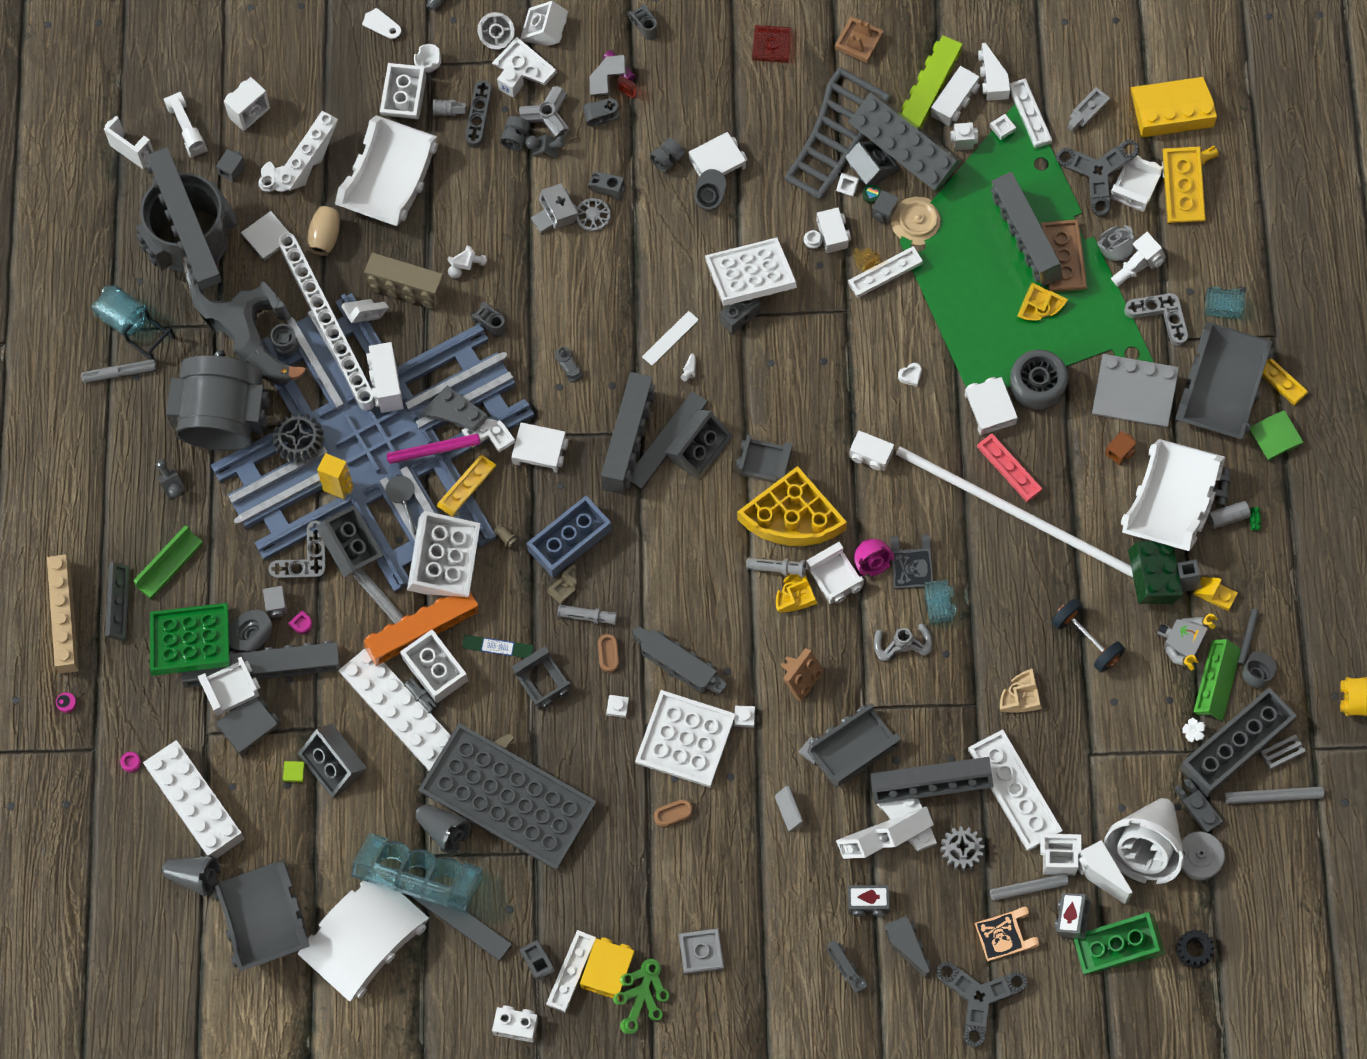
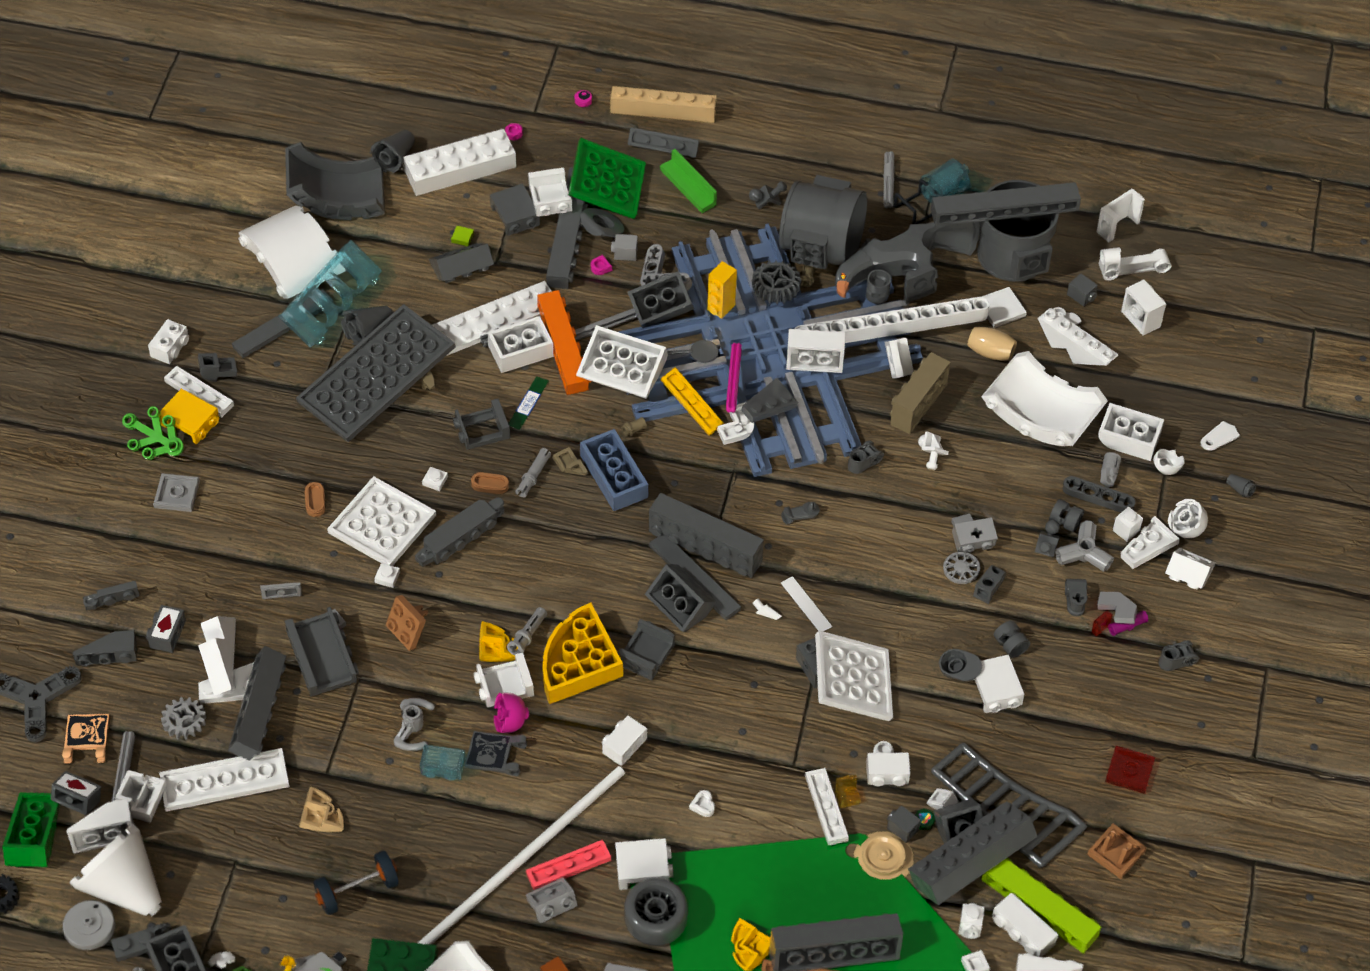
camera: 100 degrees right, 15 degrees down
white panel [511,423,569,473] -> none
none -> light grey bracket [525,877,577,923]

